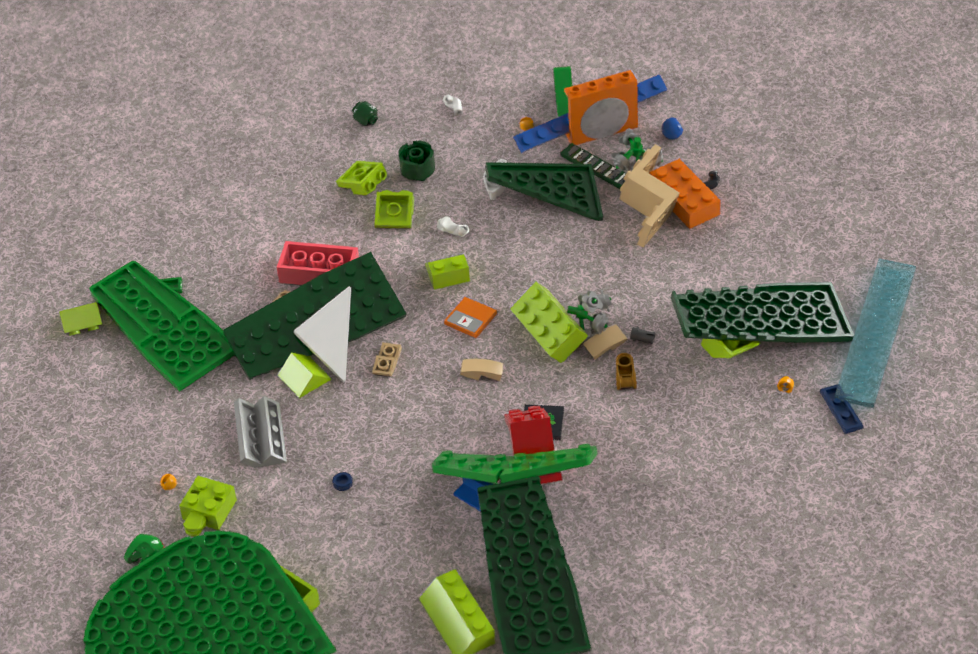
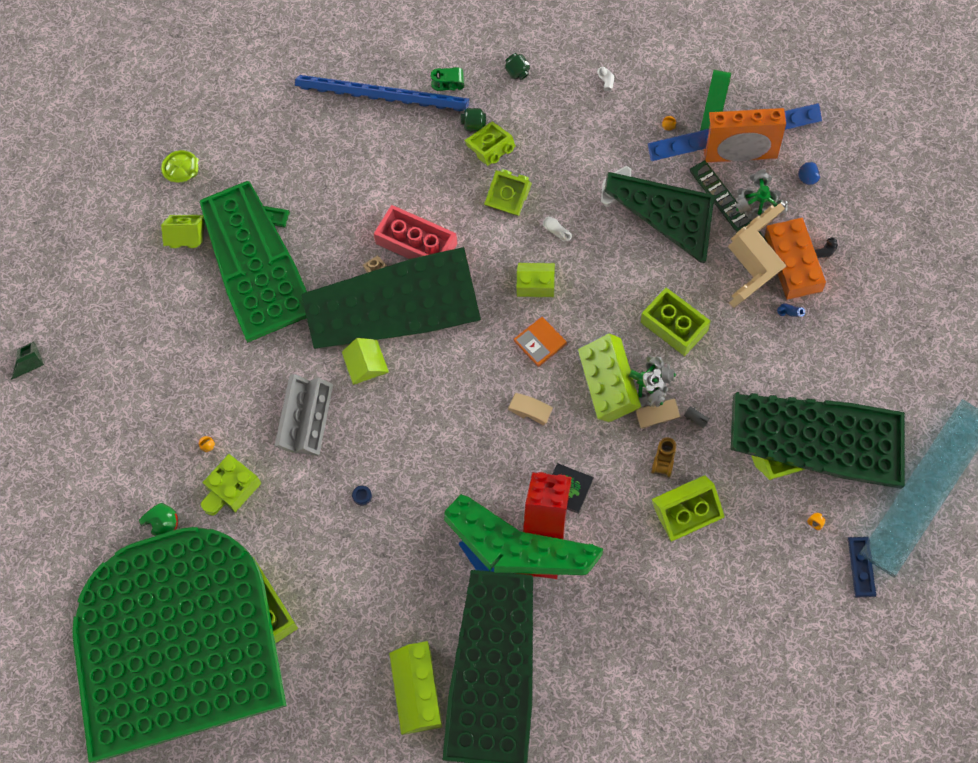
camera: 20 degrees right, 20 degrees up
white tile [294,286,351,383] -> none
tan slope [372,342,402,376] -> none
dark green brick [398,140,435,181] -> none
none -> lime piece [161,150,199,183]
none -> blue plate [295,75,469,111]
none -> green piece [430,67,464,91]
none -> dark green head [460,108,486,131]
none -> lime brick [641,287,711,357]
none -> lime slope [651,475,725,542]
none -> blue arm [777,303,805,317]

